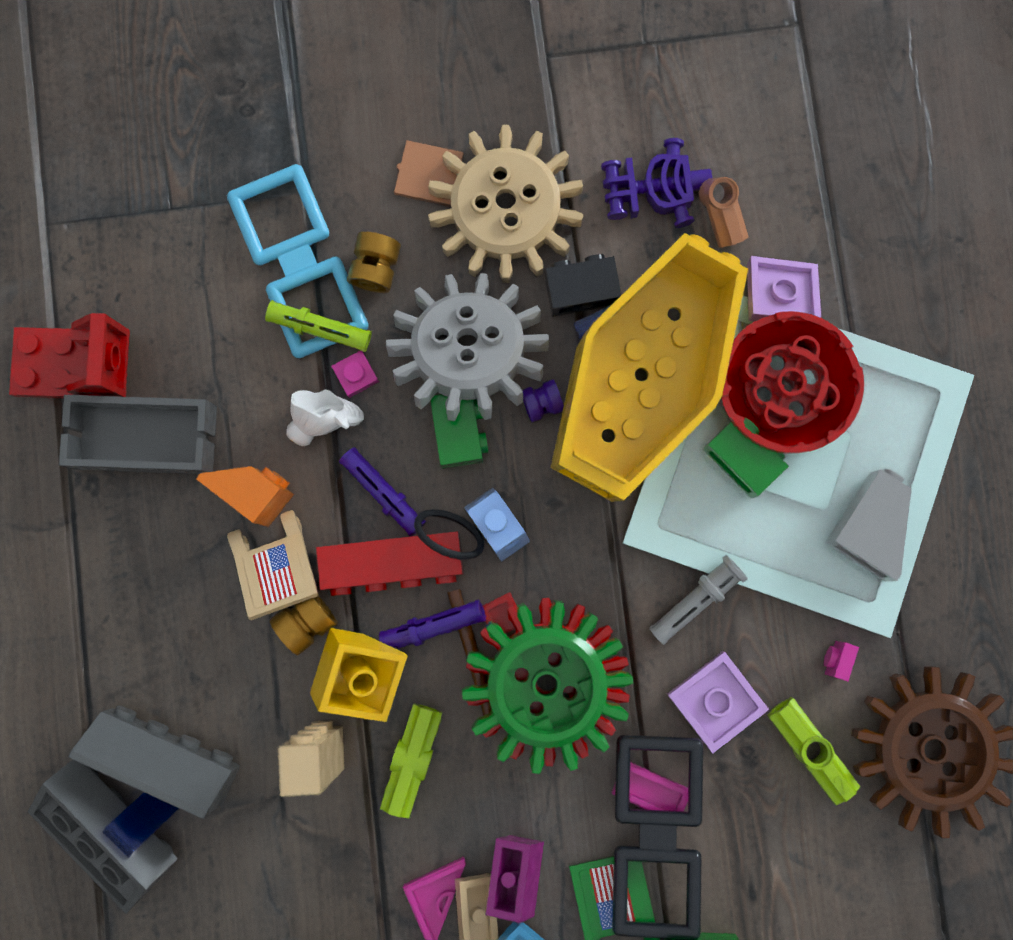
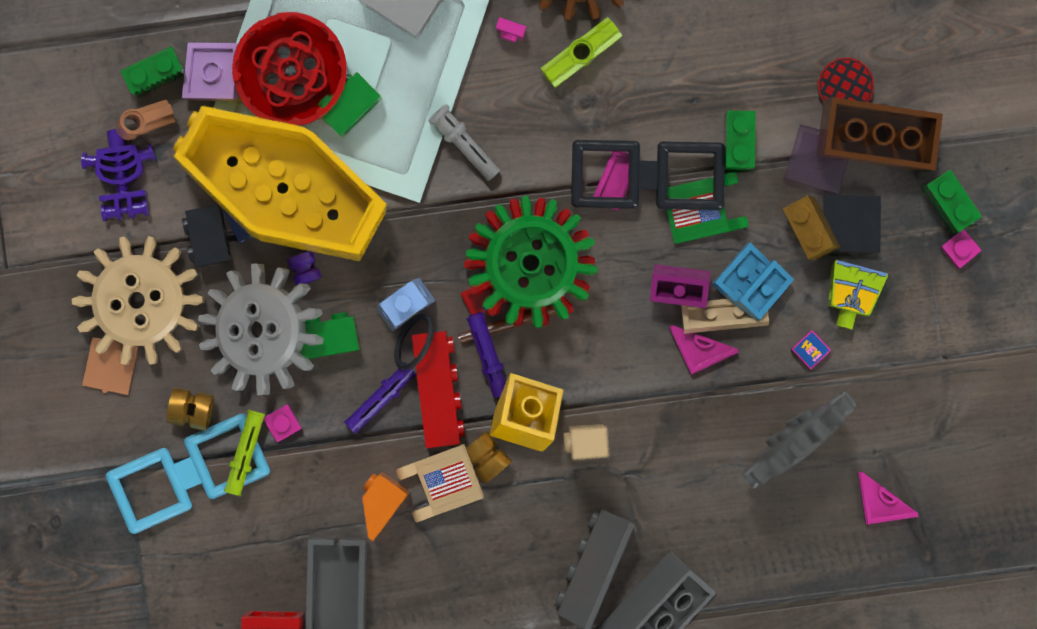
camera: 90 degrees left, 5 degrees up
clear blue tile [102,792,180,858] -> none
white hair [286,389,364,446] -> none
lime piece [380,703,443,819] -> none
lavender plate [667,651,769,753] -> none
none -> green brick [120,46,185,98]

